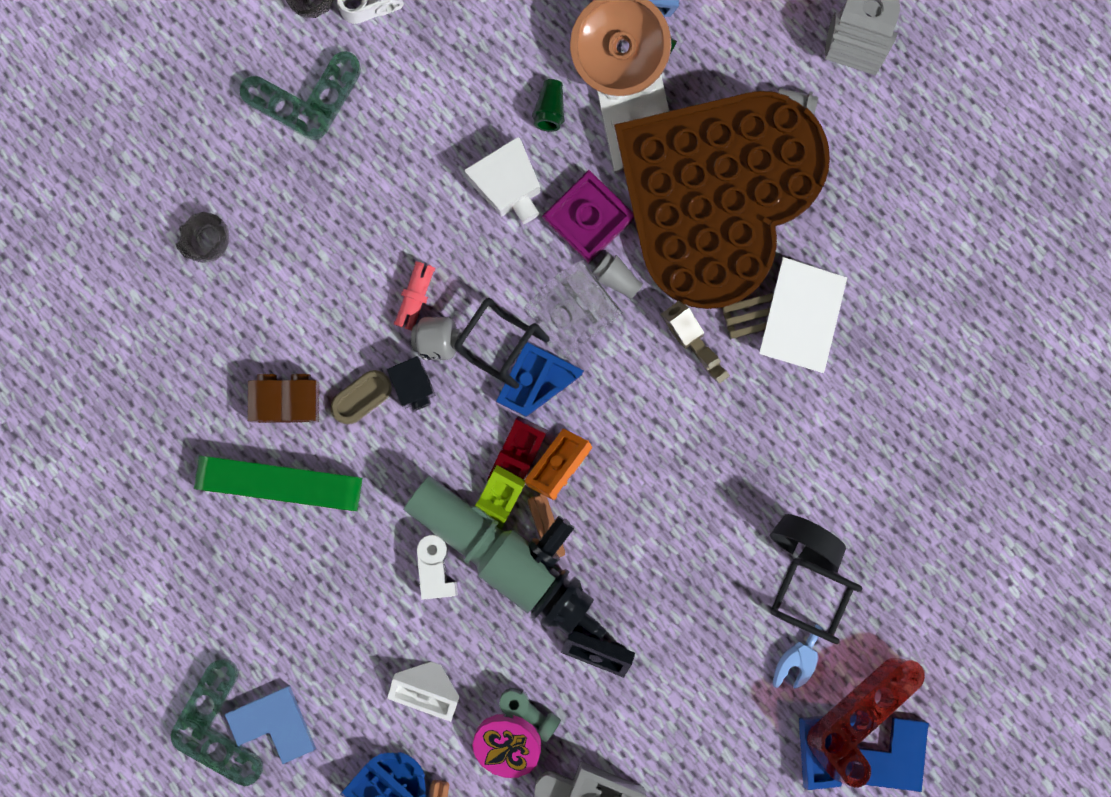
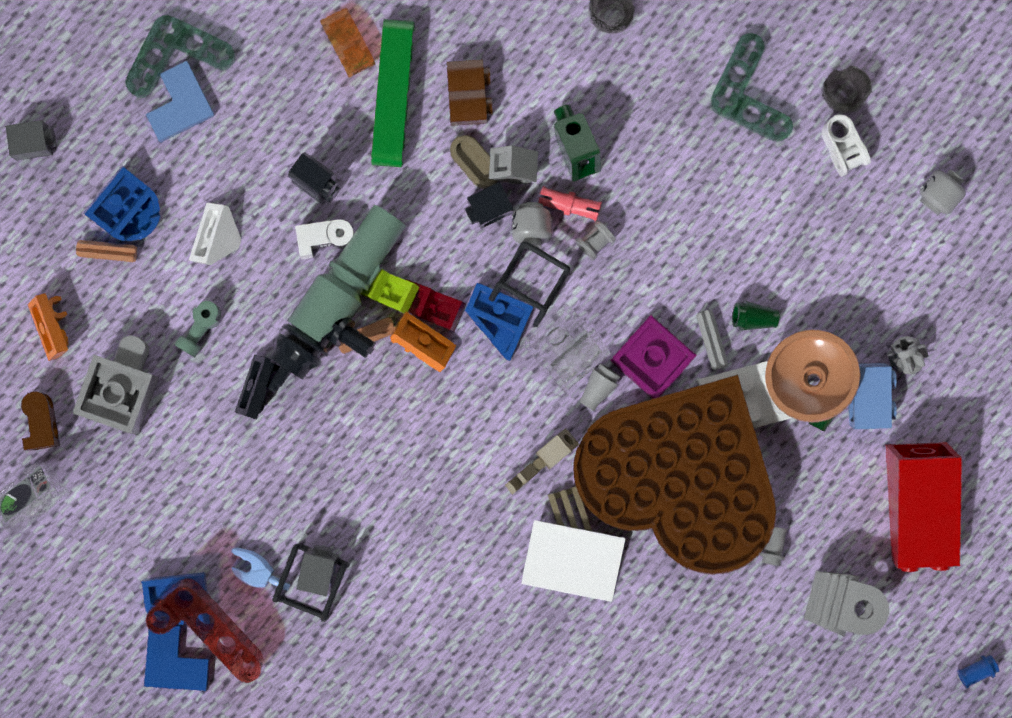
camera: 85 degrees right, 0 degrees up
white torso [465,137,540,224] -> none
dark pink tile [472,714,541,778] -> none
black tyre [770,514,846,573] -> none
none -> black brick [288,152,340,204]
none -> dark grey brick [296,545,339,597]
none -> clear orange slope [320,7,376,78]
none -> light grey brick [489,145,538,184]
none -> dark green torso [554,104,601,182]
none -> light grey bush [575,220,616,261]
none -> light grey axle [696,310,728,370]

